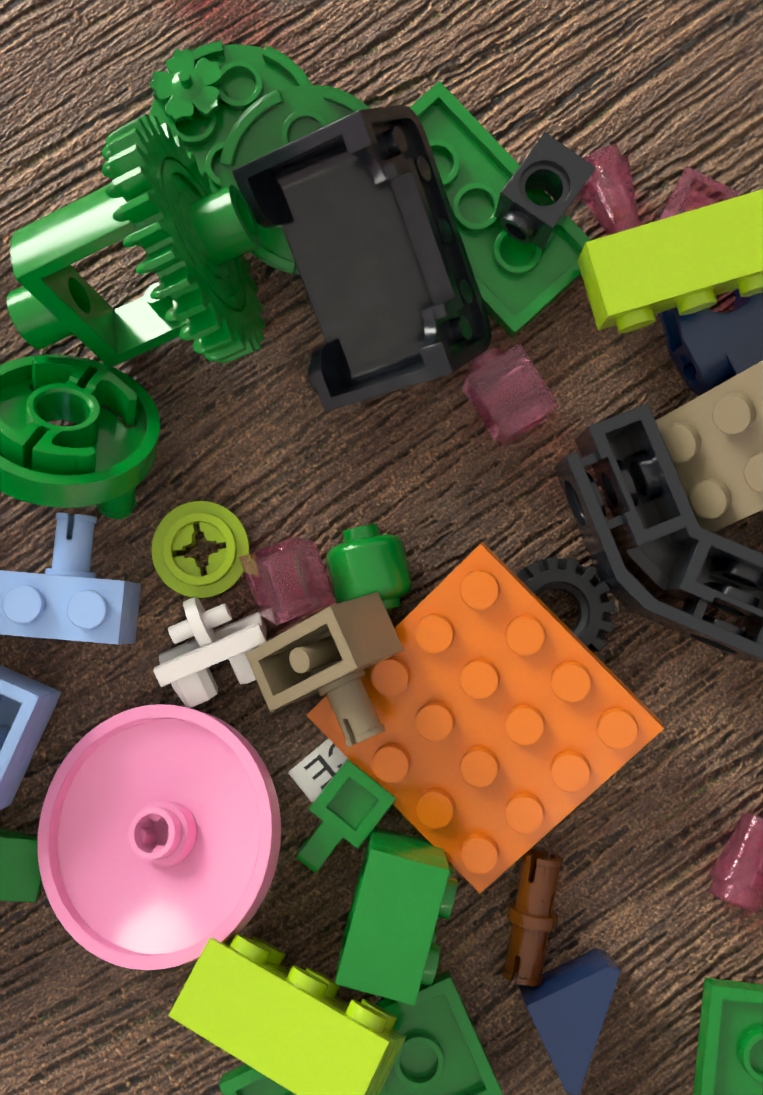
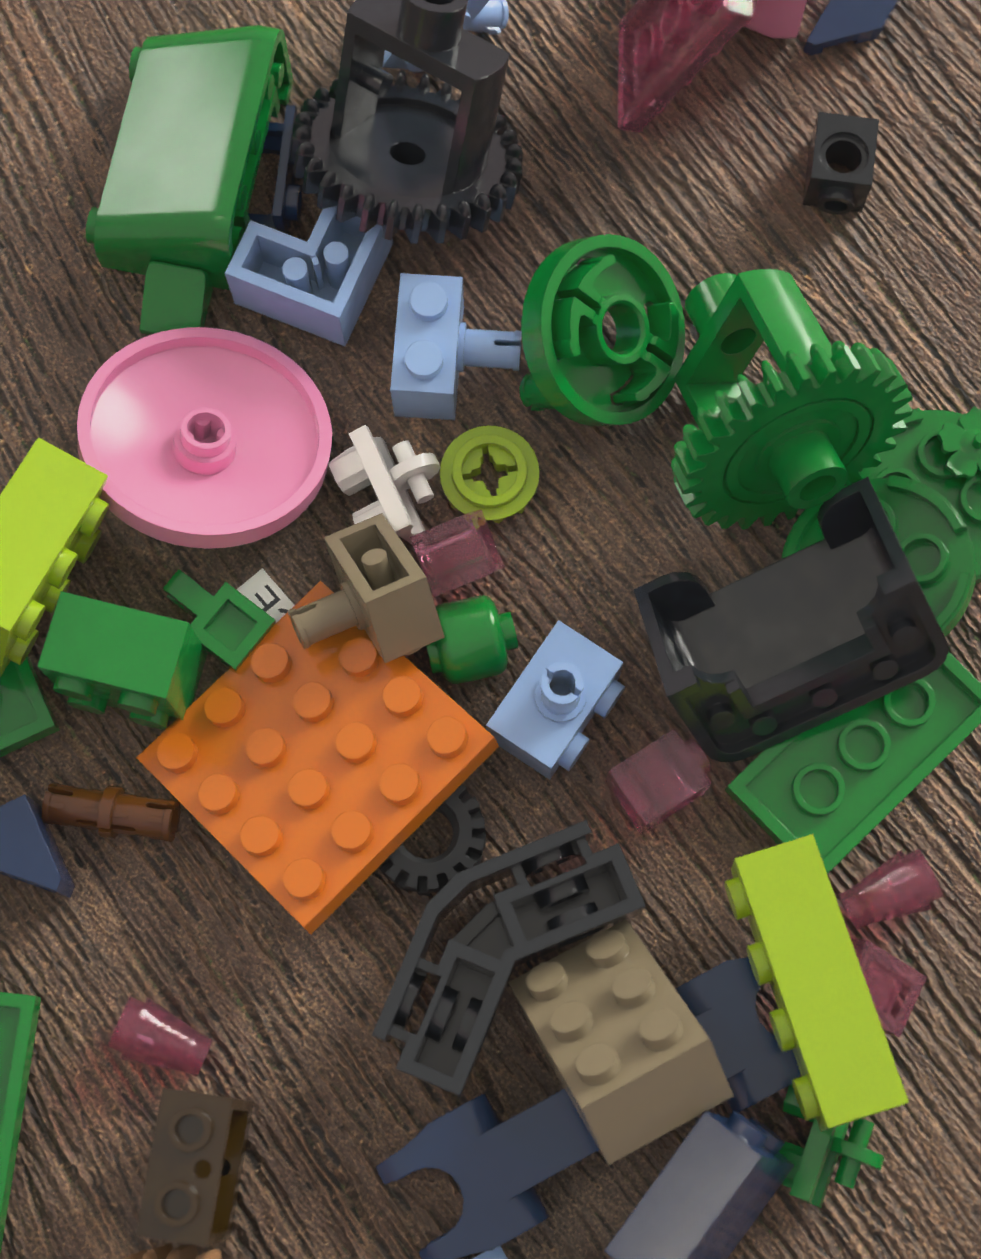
camera: 90 degrees right, 10 degrees down
black brick [495,132,596,250] -> none
none -> light blue brick [486,620,625,780]

